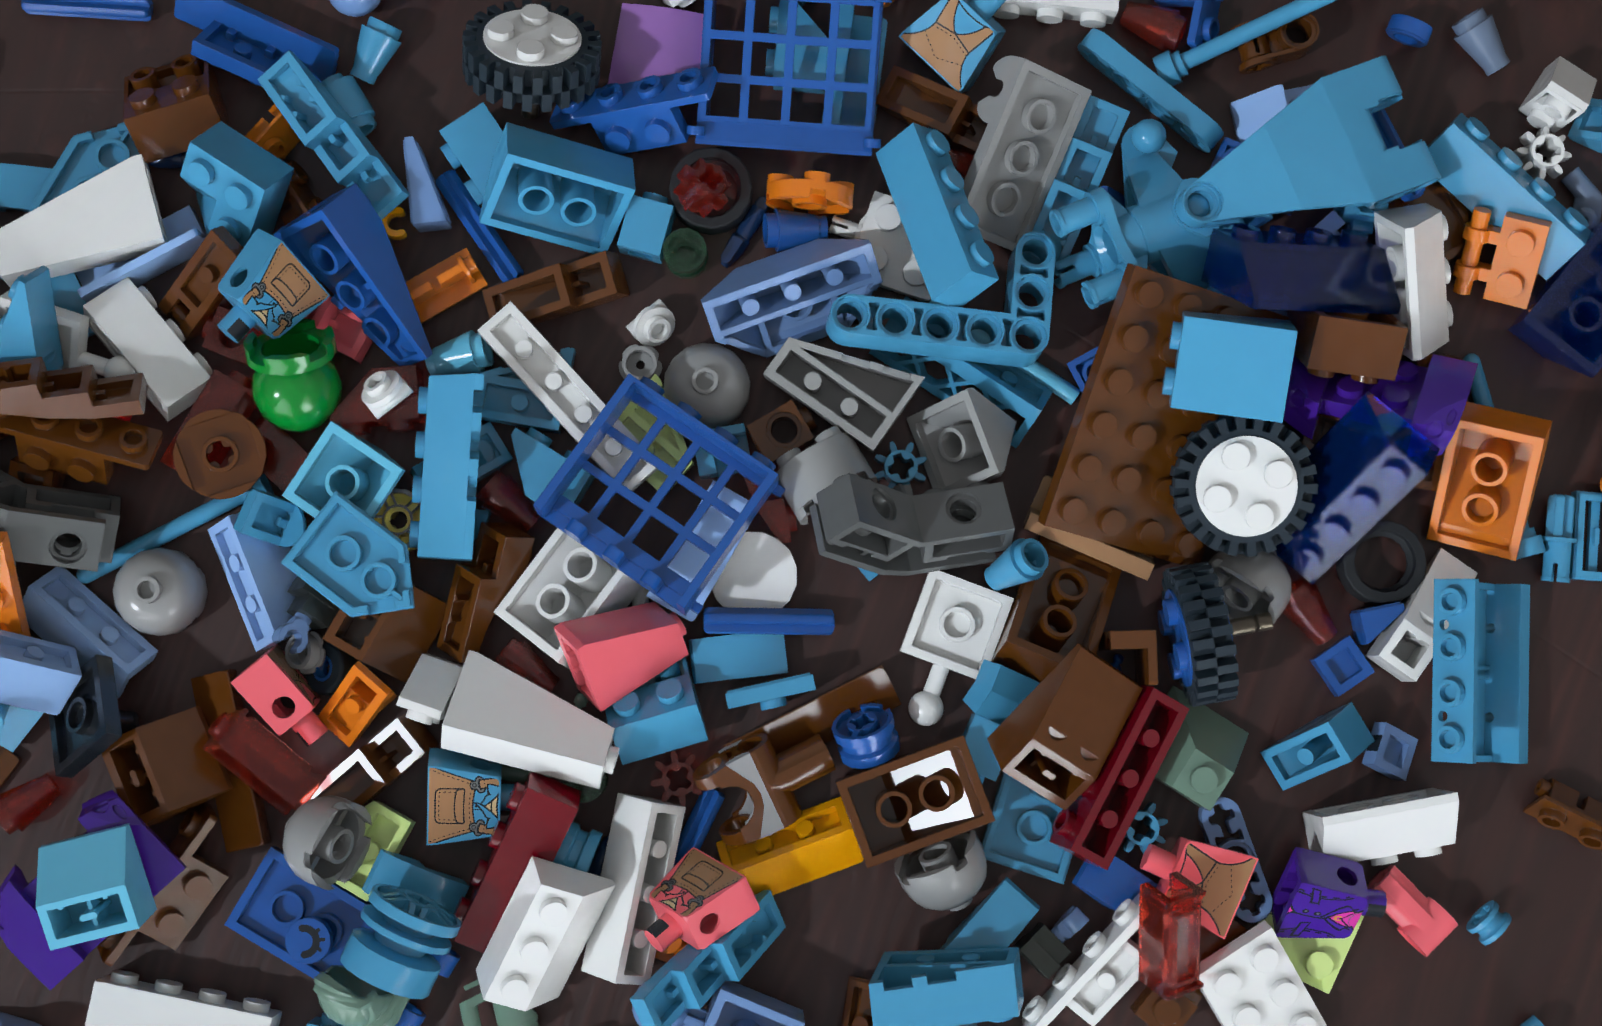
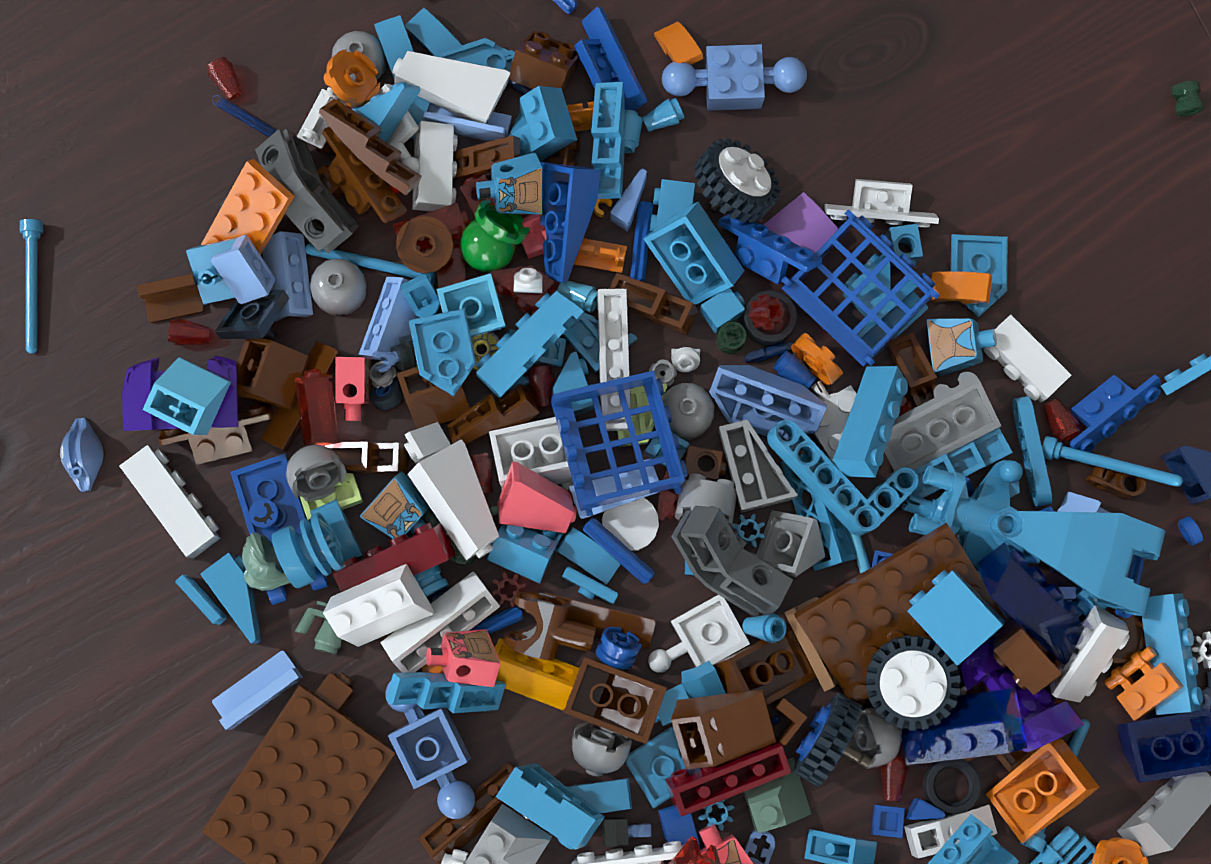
camera: 40 degrees right, 5 degrees down
orange slope [318,661,398,748] -> none

